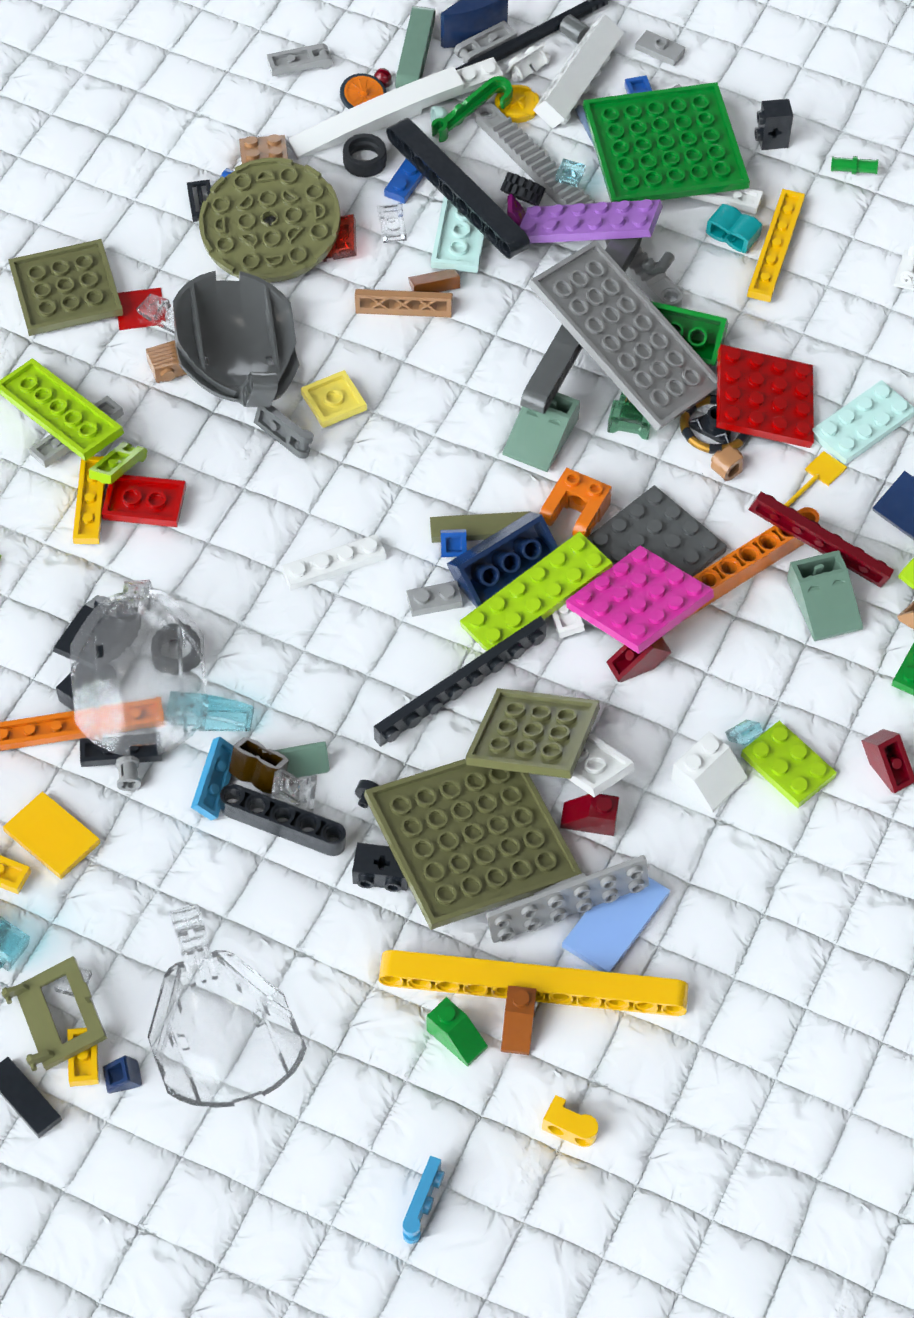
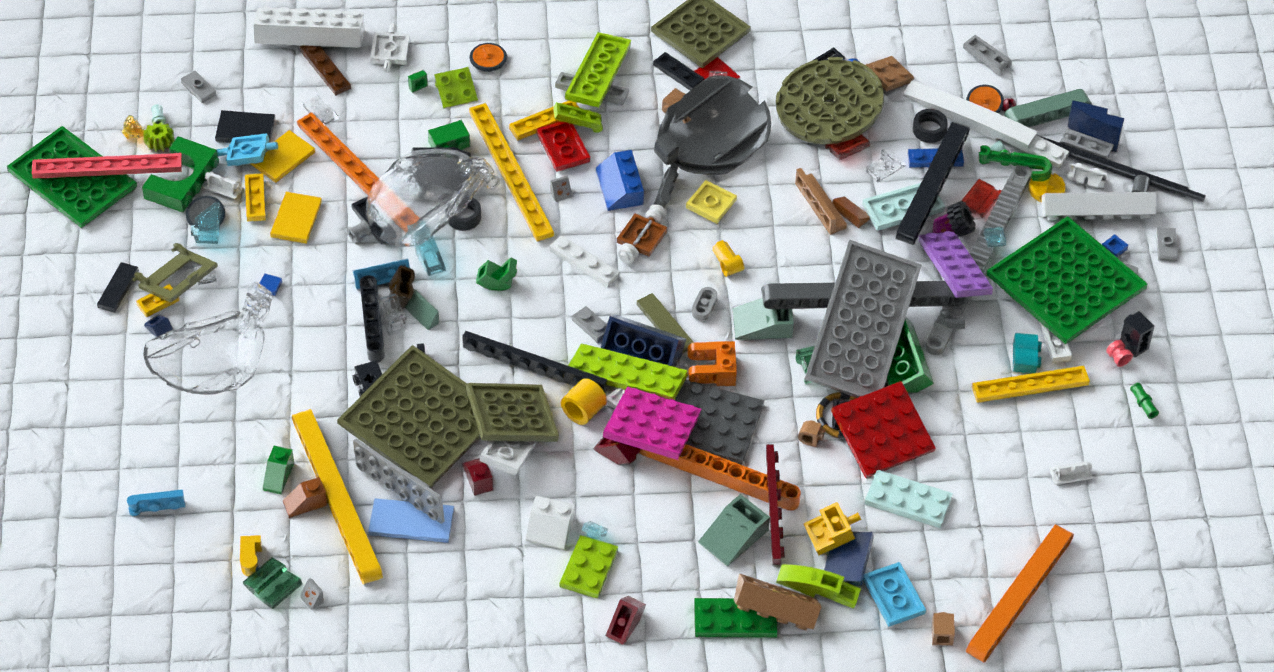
camera: 60 degrees right, 5 degrees down
blue plate [440,529,467,557] -> none
yellow piece [784,451,847,507] -> none
none -> clear green slope [243,557,303,609]
none -> blue tile [257,273,282,296]
none -> light grey slope [300,578,324,610]
none -> green brick [428,120,470,150]
none -> yellow plate [469,103,554,242]
none -> green brick [476,257,517,291]
none -> light grey slope [550,176,572,202]
none -> yellow piece [560,379,607,425]
none -> blue slope [596,150,644,211]
none -> dark orange plate [617,204,667,263]
none -> black tile [653,52,705,90]
none -> light grey plate [692,287,717,320]
none -> yellow piece [712,240,744,277]
none -> yellow plate [803,502,862,556]
none -> clear red plate [961,179,1002,218]
none -> coral wheel [1106,340,1133,367]

